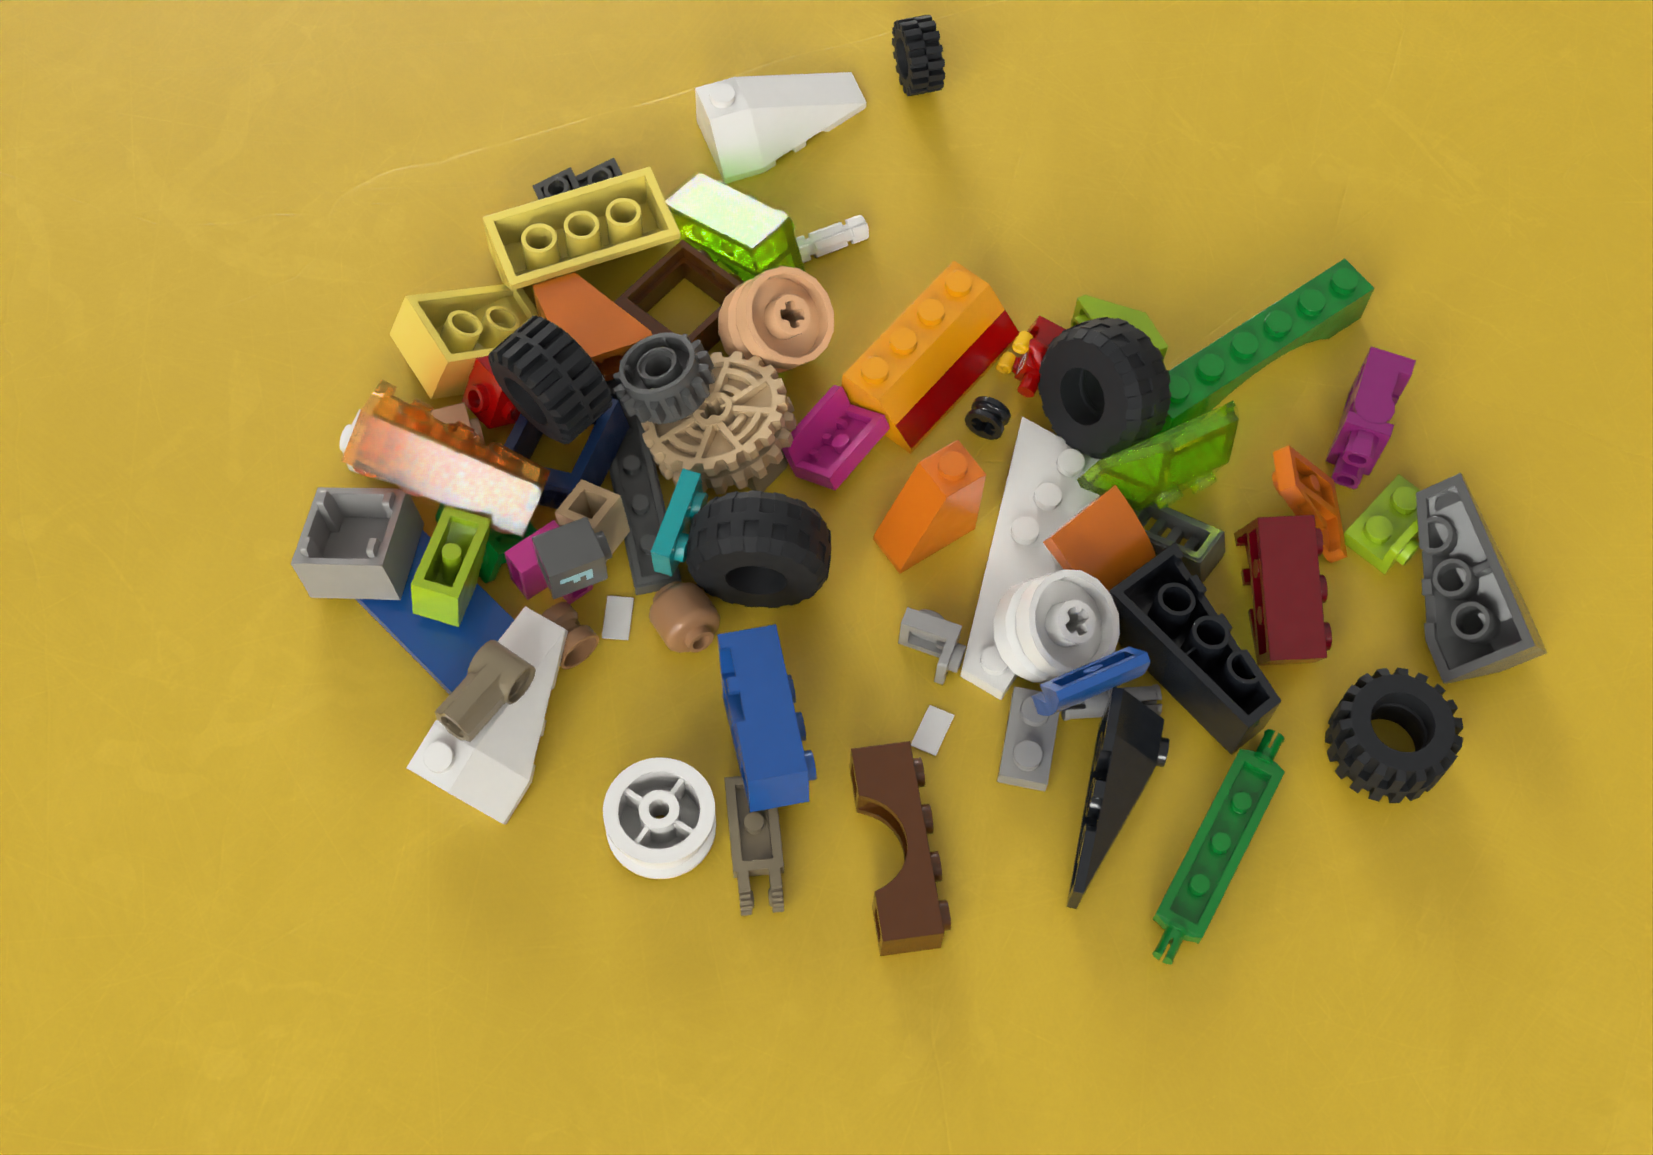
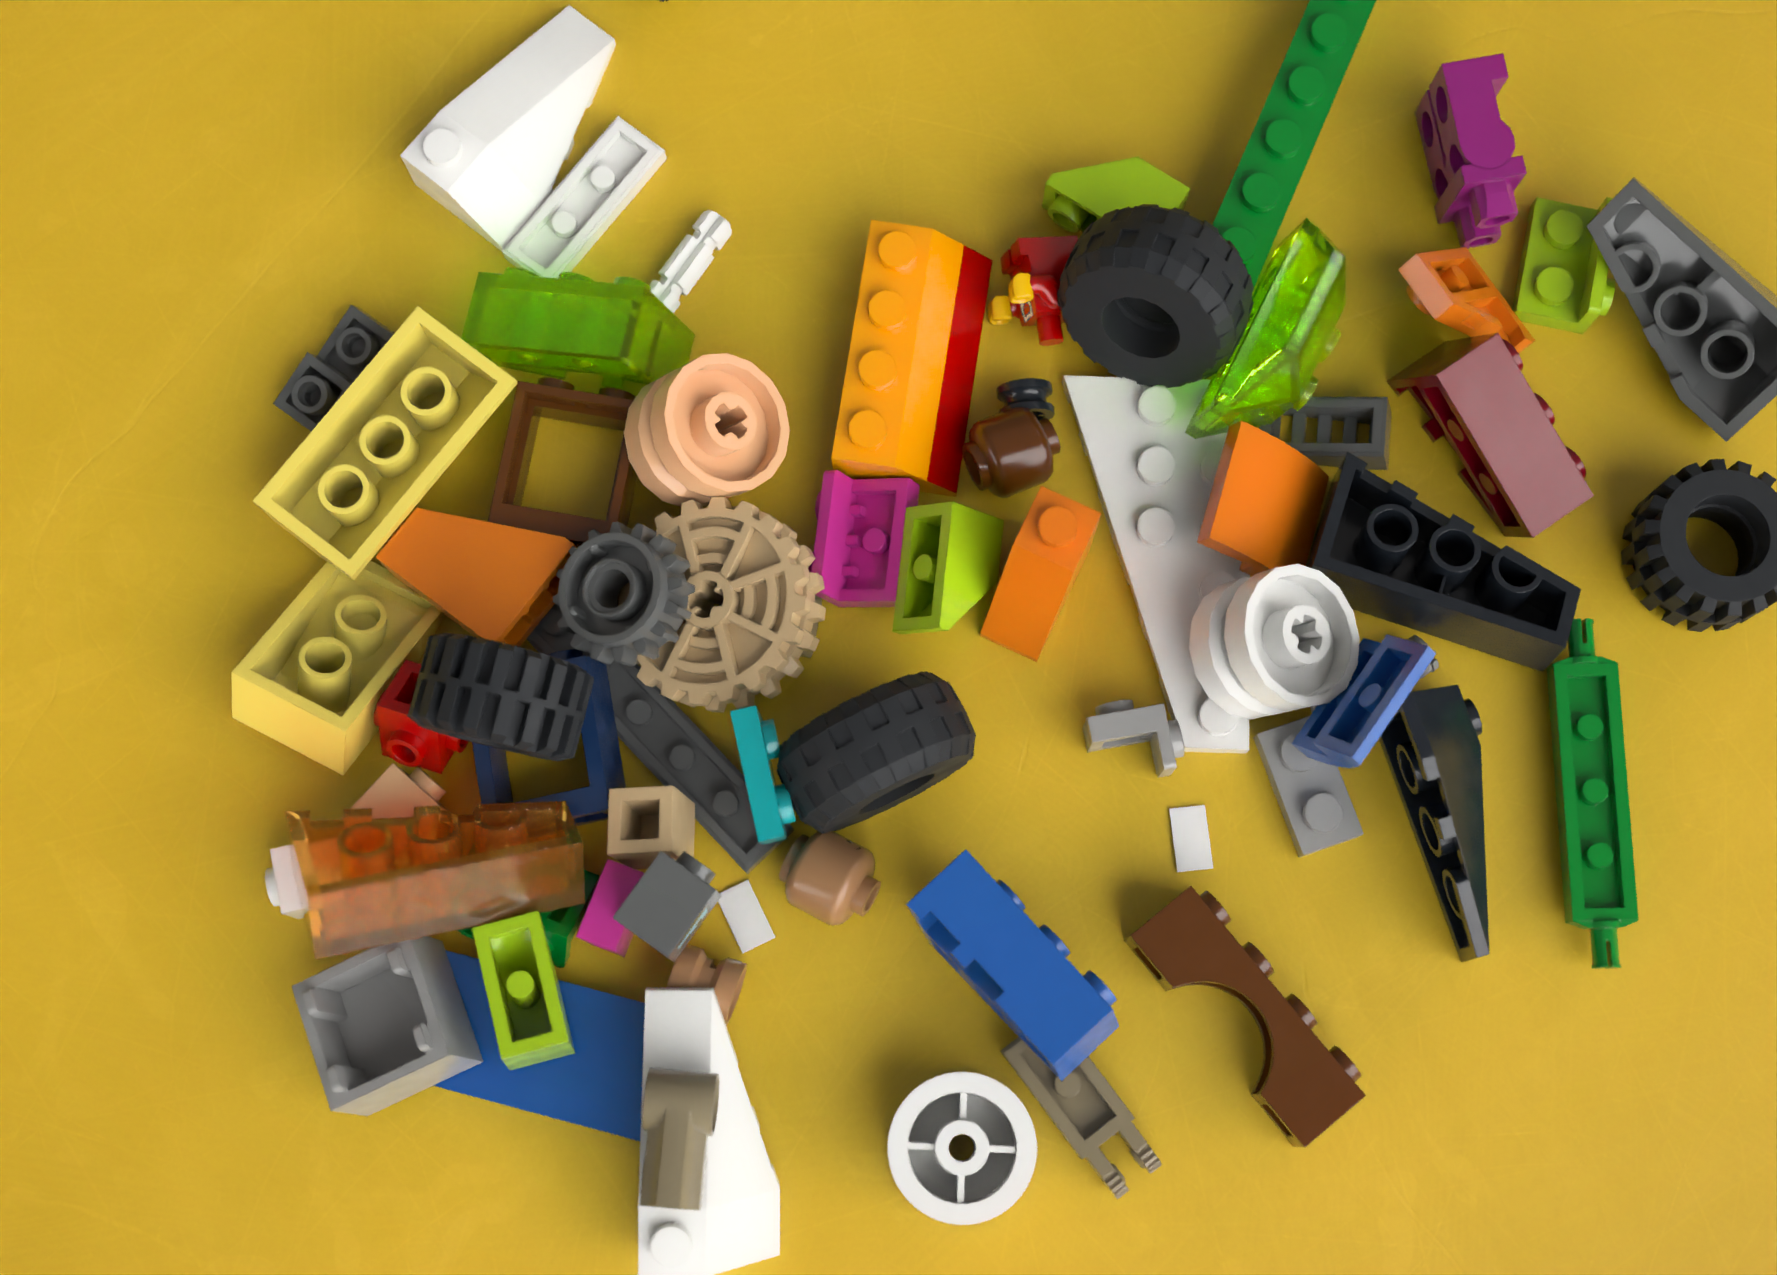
camera: 25 degrees left, 15 degrees up
none -> white tile [502,116,667,294]
none -> lime slope [892,501,1004,634]
none -> reddish brown head [962,407,1060,498]

